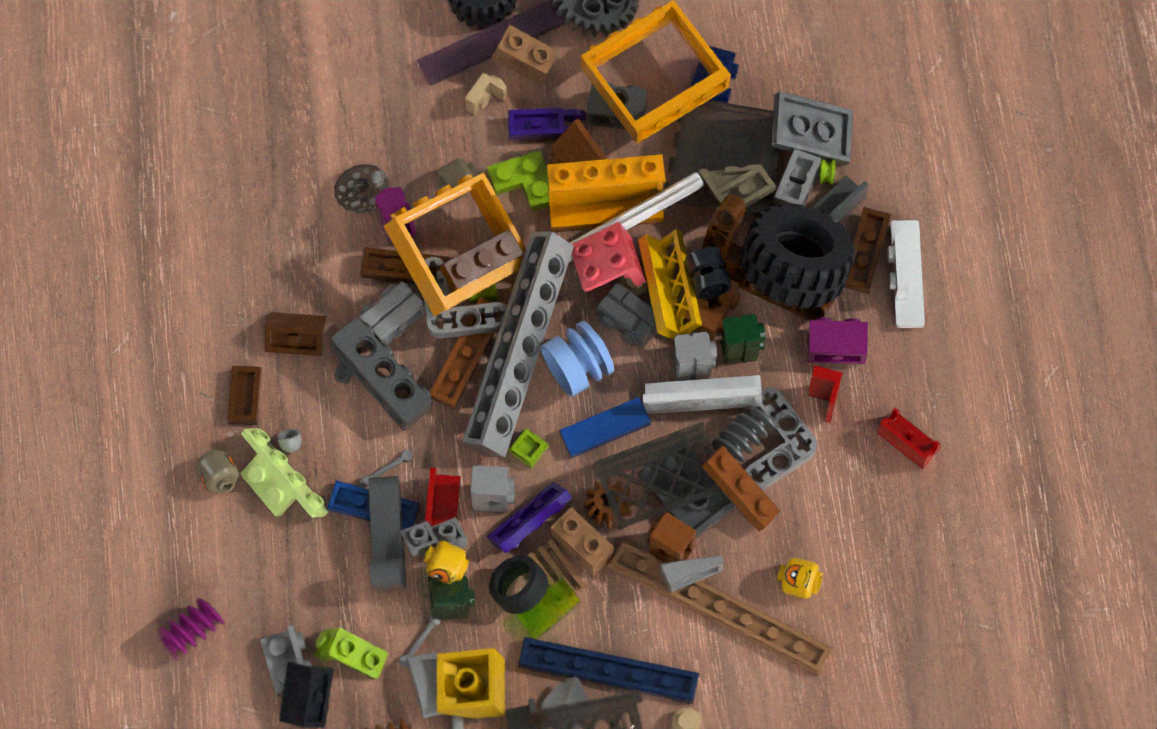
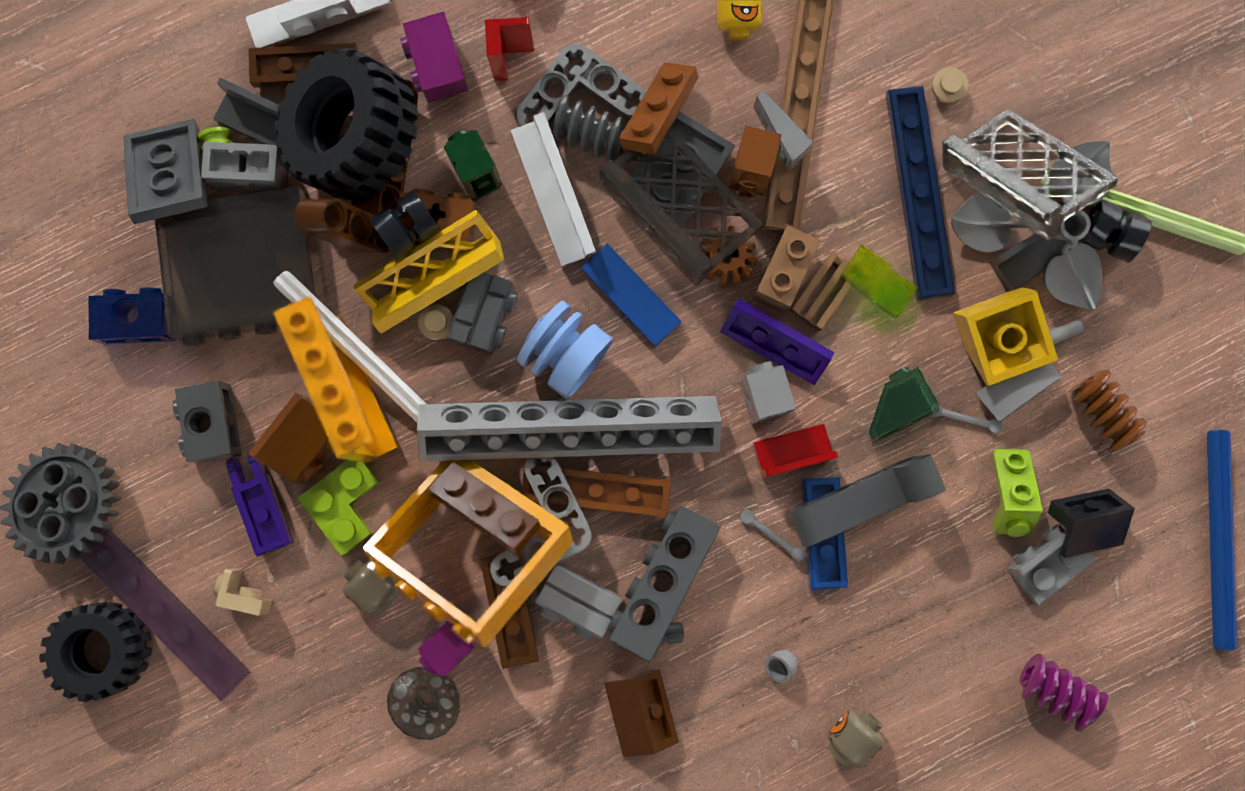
camera: 110 degrees left, 15 degrees up
reddish brown tile [227,366,262,425] -> none
yellowish green bracket [240,428,329,518] -> none
light grey slope [400,517,468,556] -> none
yellow head [423,540,469,584] -> none
black tyre [489,555,548,614] -> none
medium nougat brick [491,25,558,85] -> none
lime tile [508,427,549,469] -> none
coral bracket [572,222,647,292] -> none
light orange window [581,0,731,144] -> none
light grey brick [673,332,717,381] -> none
dark tan wing [698,164,776,208] -> none

